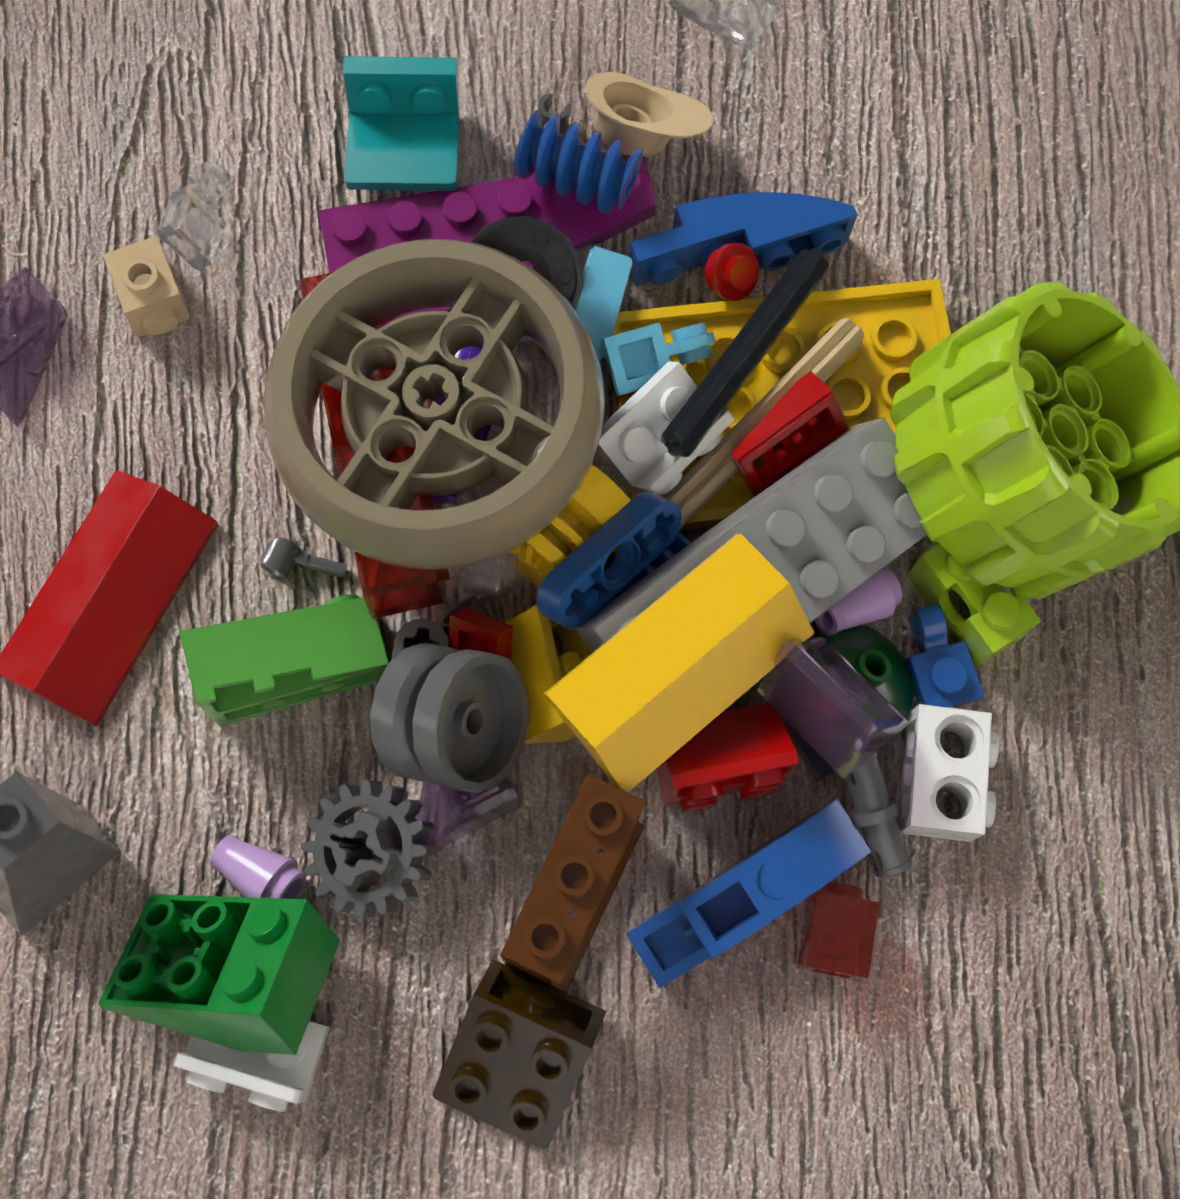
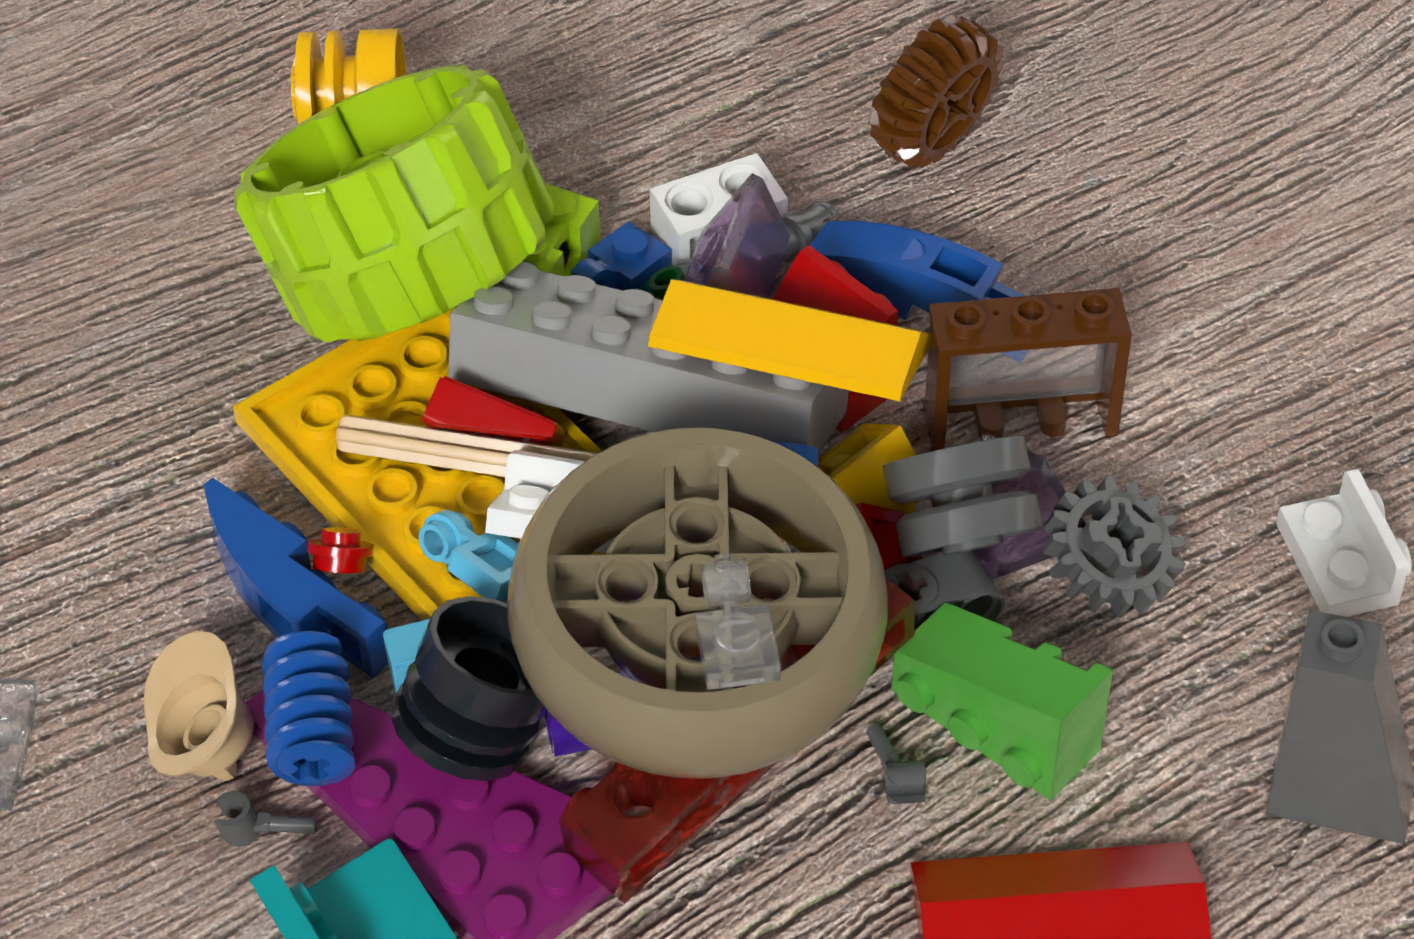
camera: 115 degrees left, 25 degrees down
green slope [98,894,340,1055] -> none
lavender cone [210,835,306,899] -> none
dark brown bracket [433,959,607,1149] -> none
black axle [661,248,829,458] -> none
clear red brick [796,883,880,981] -> none
none -> clear plate [696,553,781,690]
none -> reddish brown gear [868,14,1004,169]

